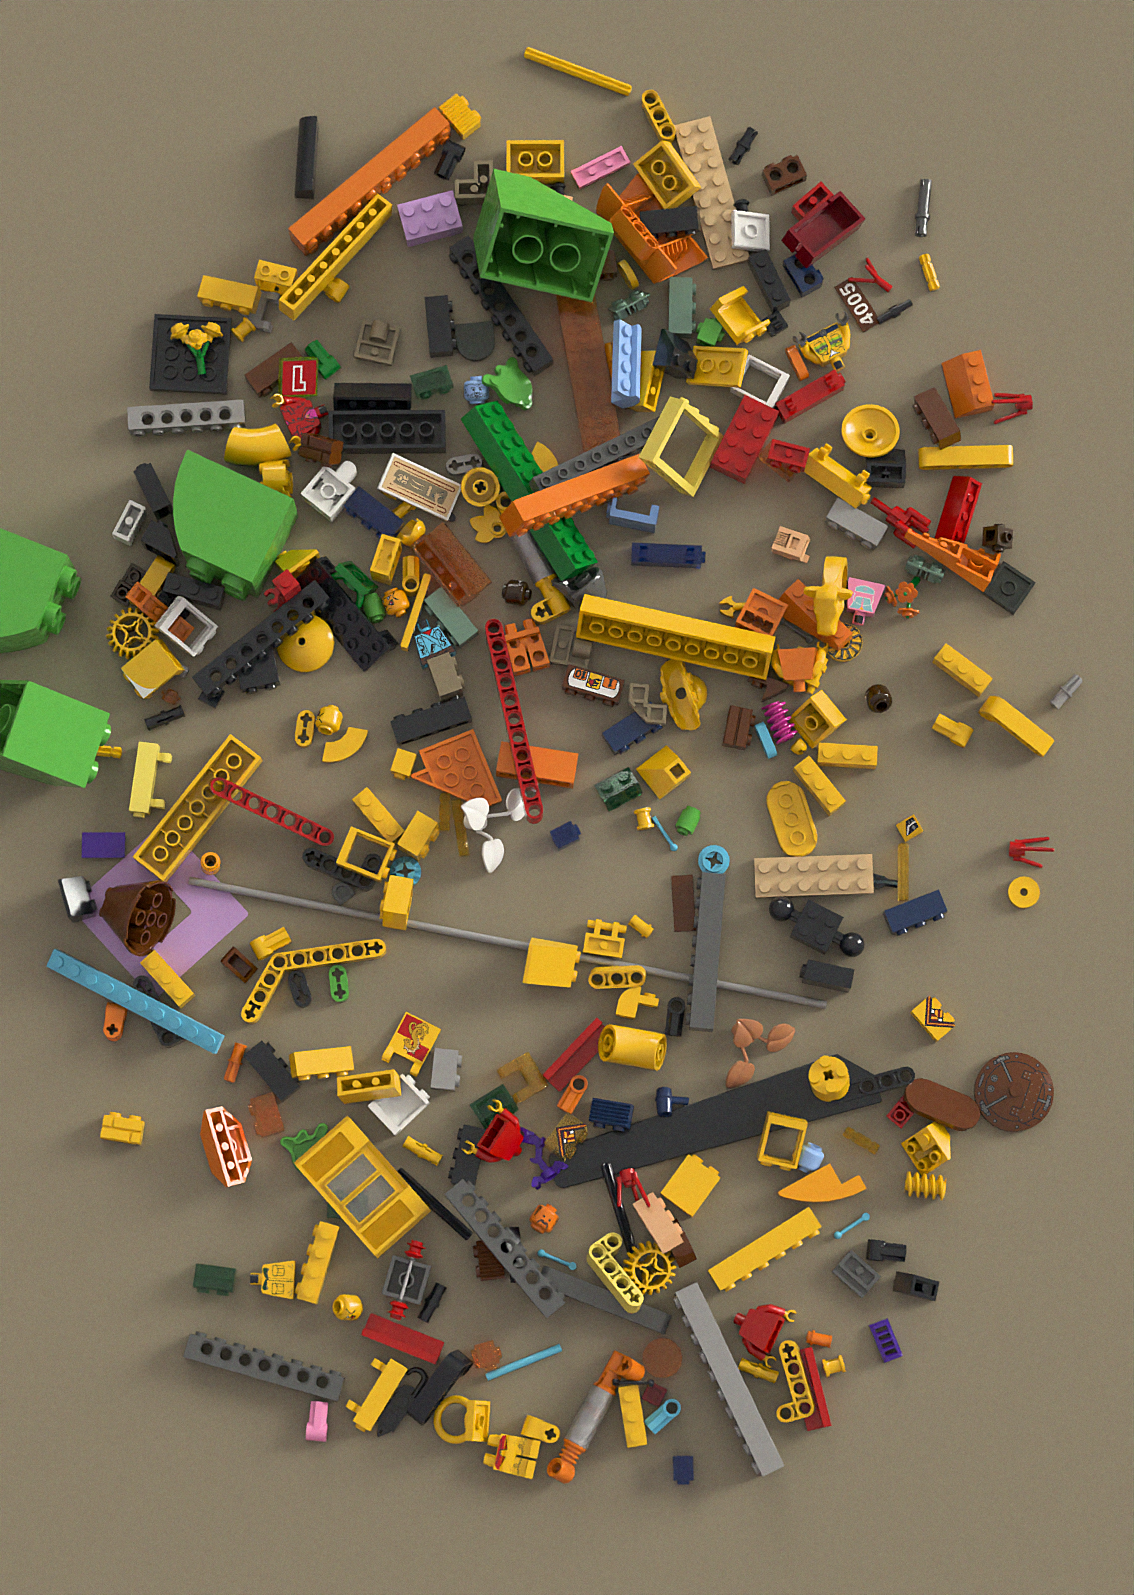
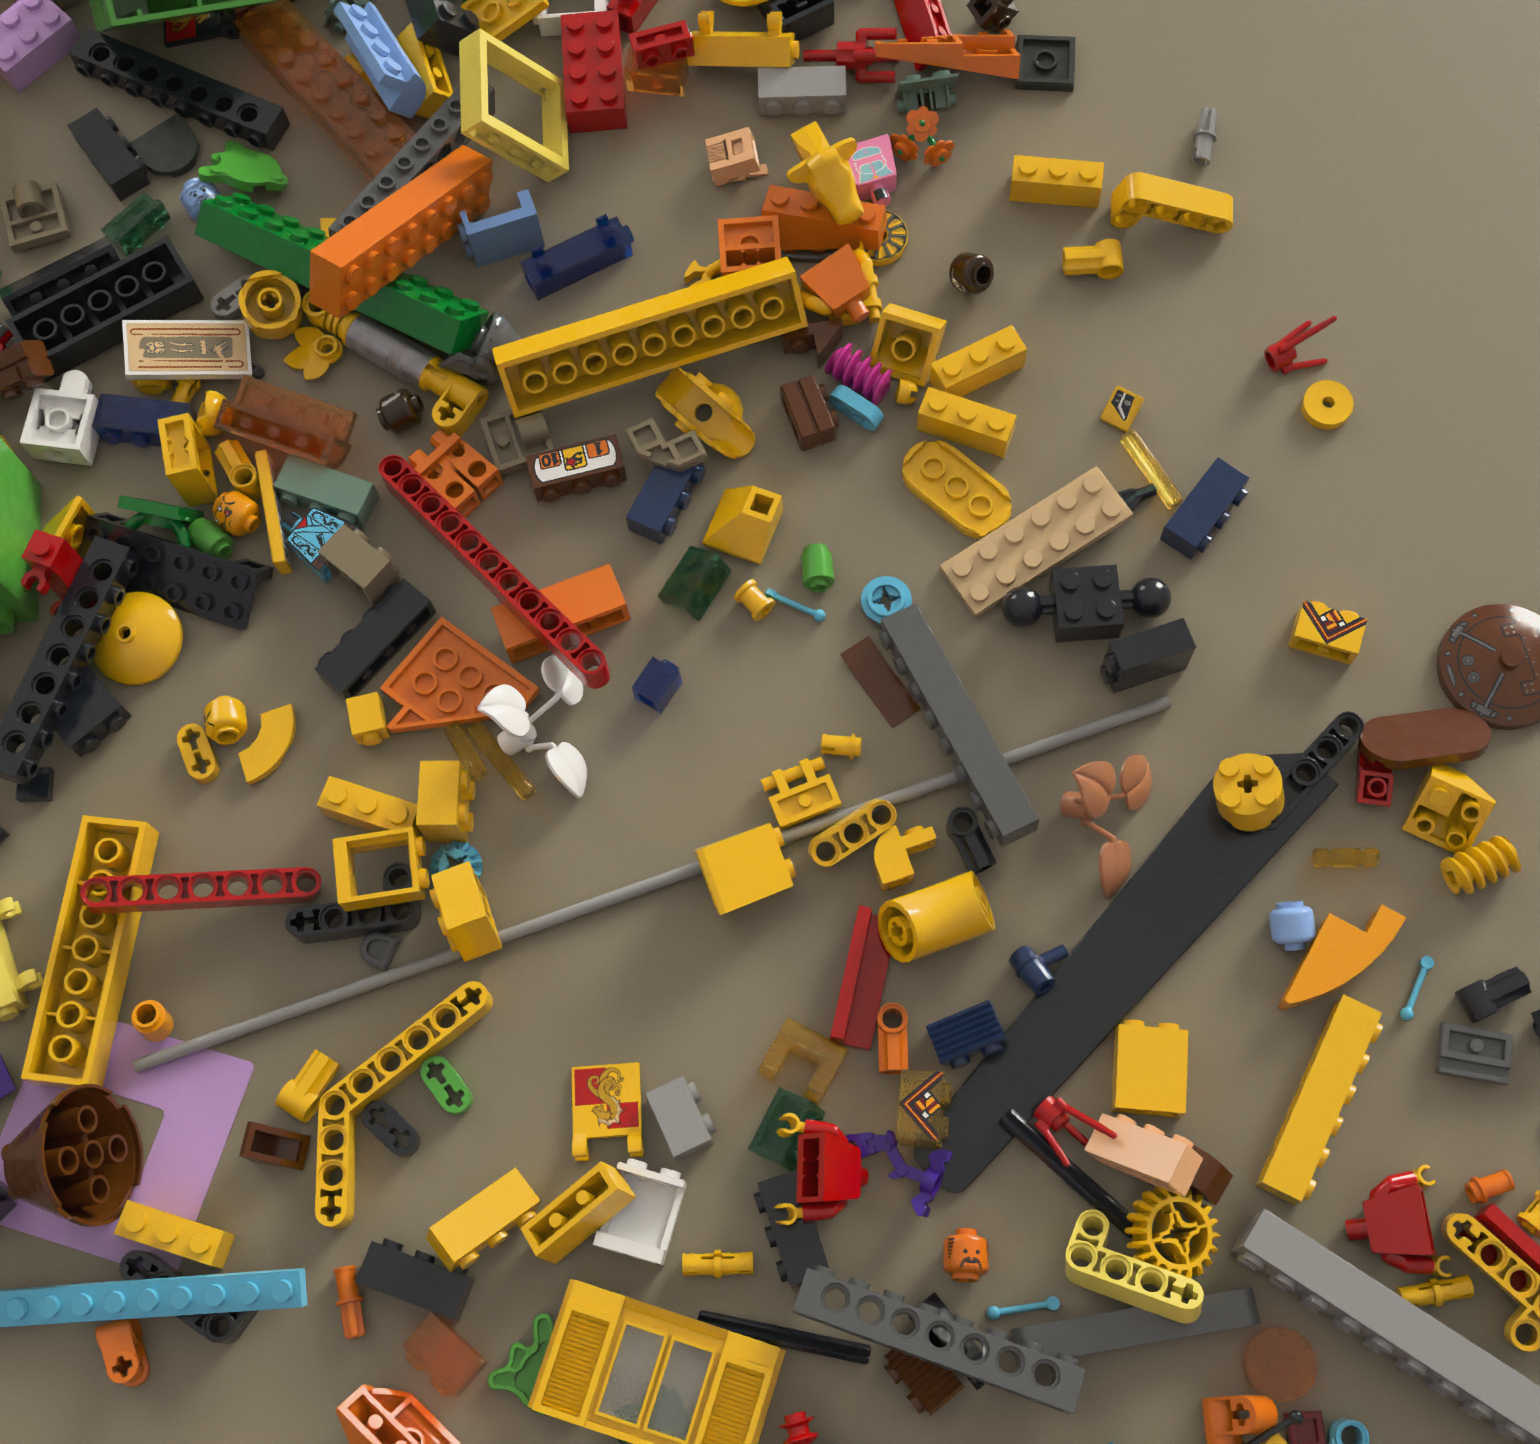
camera: 25 degrees left, 10 degrees down
yellow window [756,1111,808,1171] -> none

